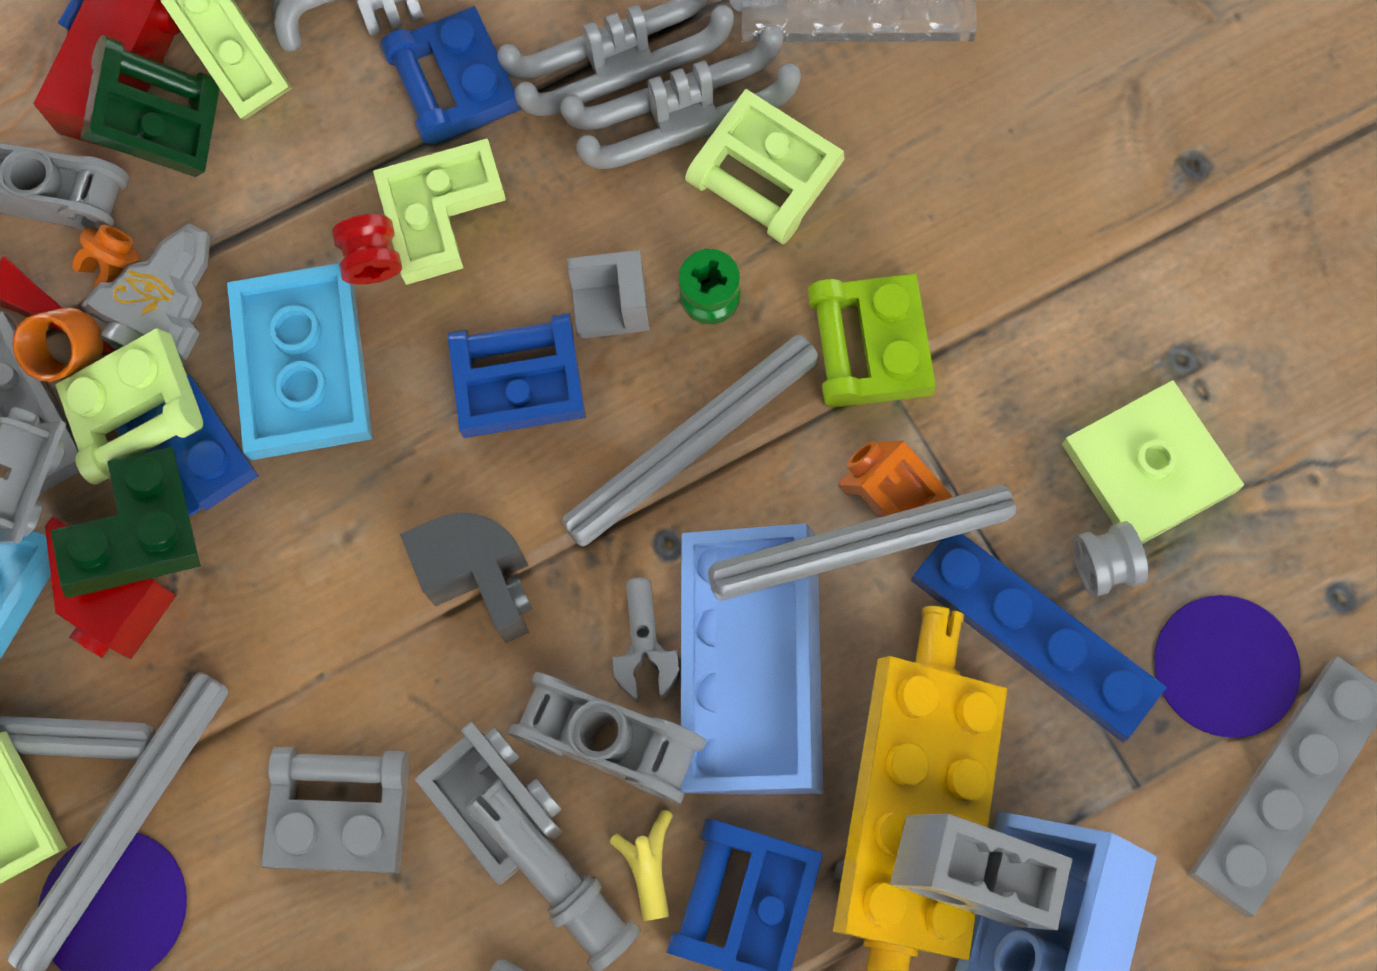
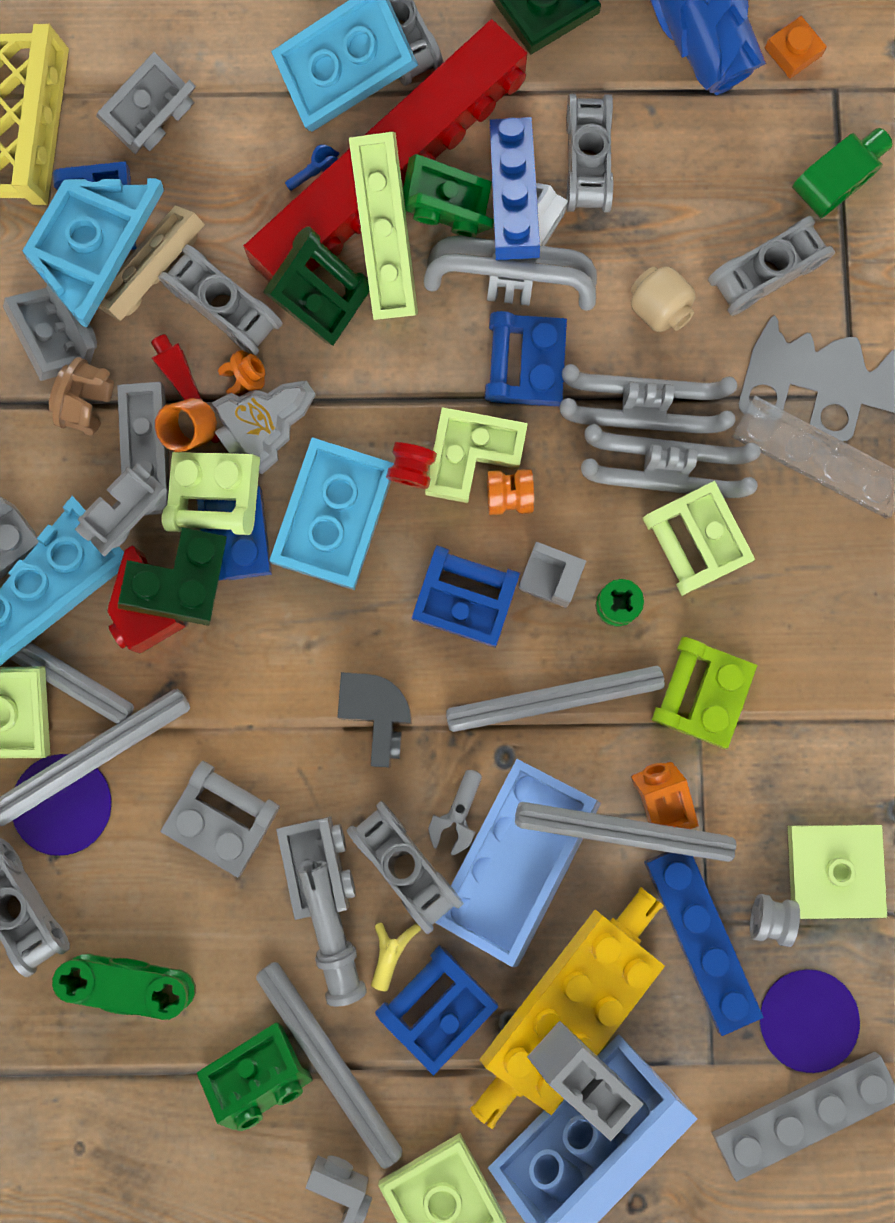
camera: 20 degrees right, 10 degrees up
none -> orange wheel [487,469,534,515]

